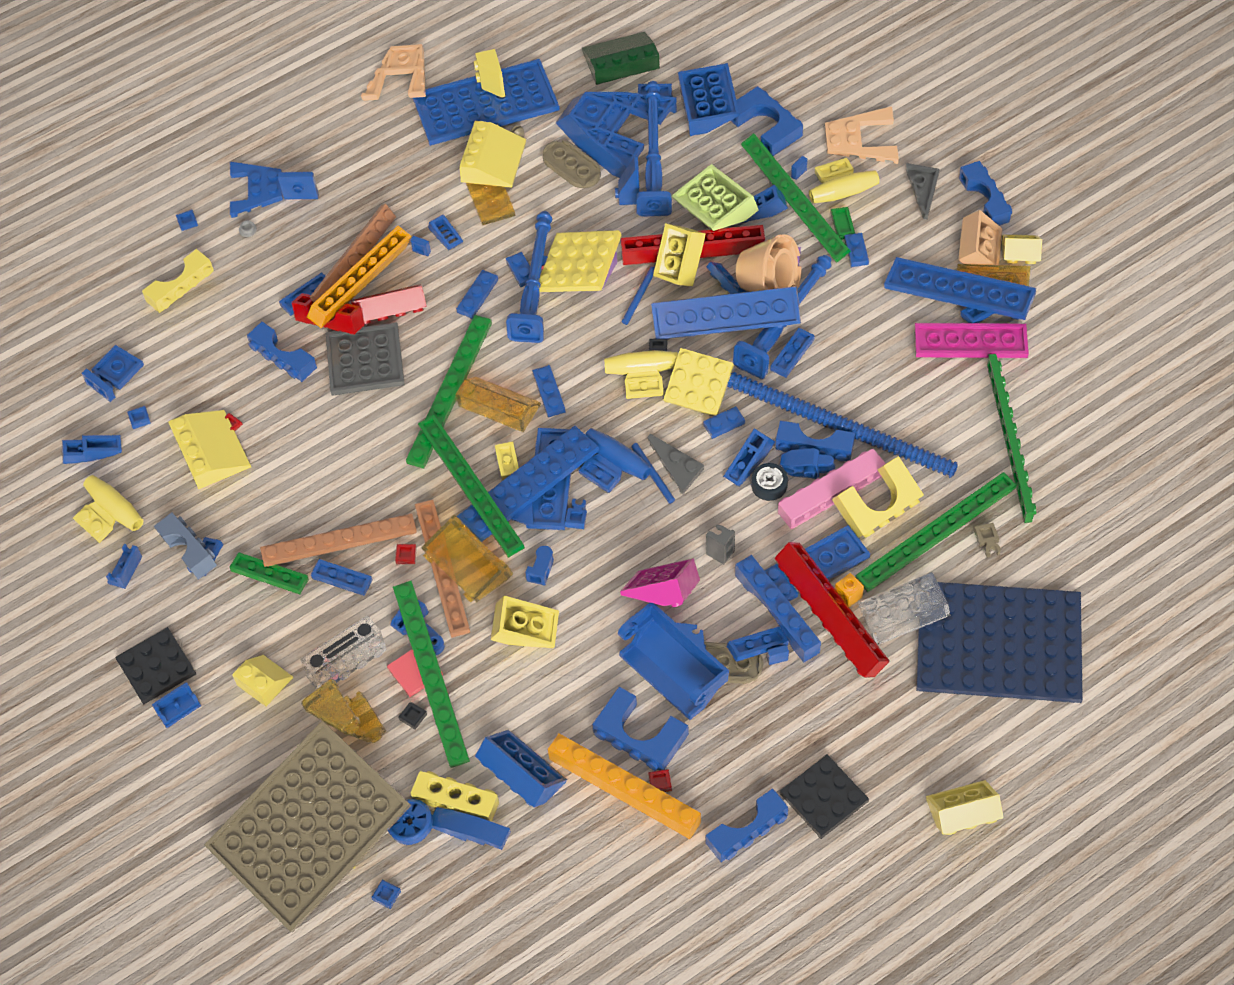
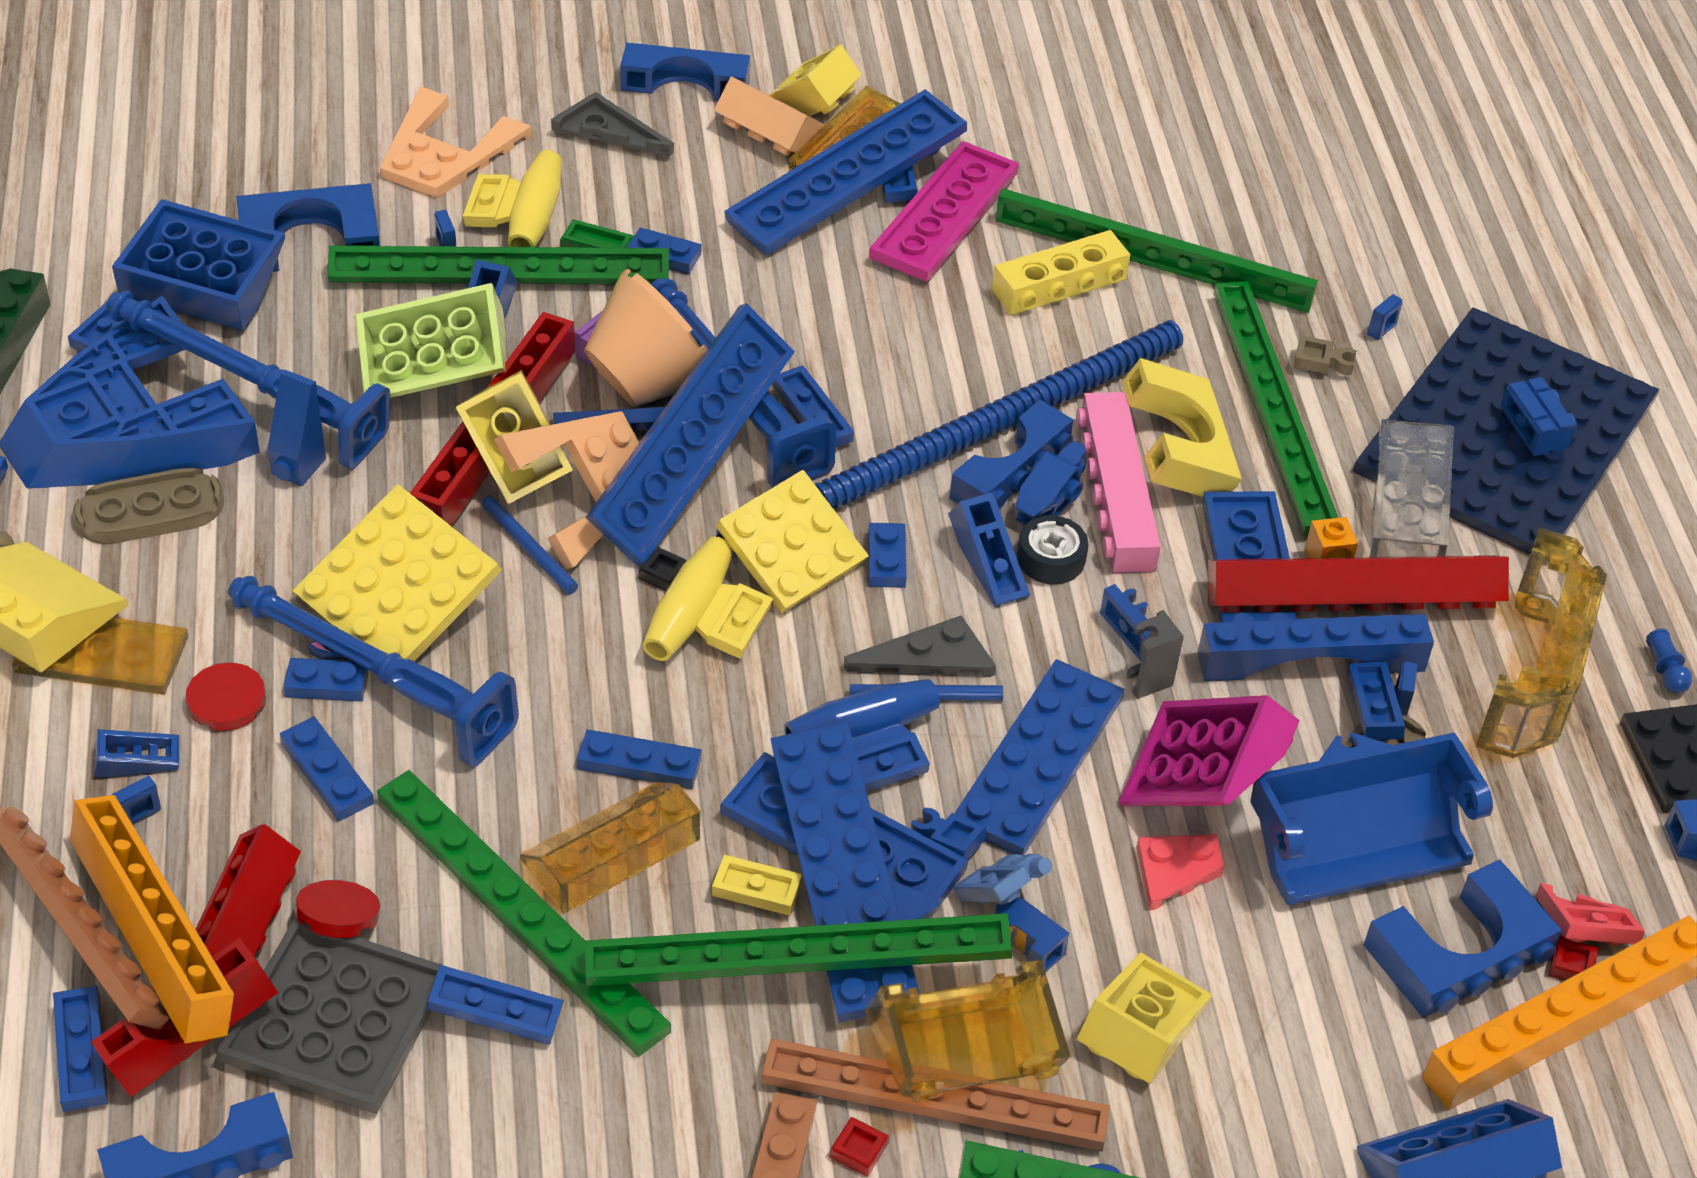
camera: 70 degrees left, 10 degrees down
none -> red tile [186,662,266,731]
none -> red tile [295,880,380,938]
none -> blue plate [426,965,564,1045]
none -> light nougat wing [494,411,639,570]
none -> medium blue plate [952,854,1052,905]
none -> blue plate [954,659,1125,856]
none -> light yellow brick [992,230,1131,315]
none -> blue plate [1100,584,1150,661]
none -> coral wing [1136,834,1224,910]
none -> blue tile [1367,294,1403,340]
none -> clear yellow windscreen [1475,528,1607,758]
none -> blue brick [1500,377,1577,456]
none -> coral wing [1536,883,1645,946]
none -> blue pin [1646,628,1693,693]

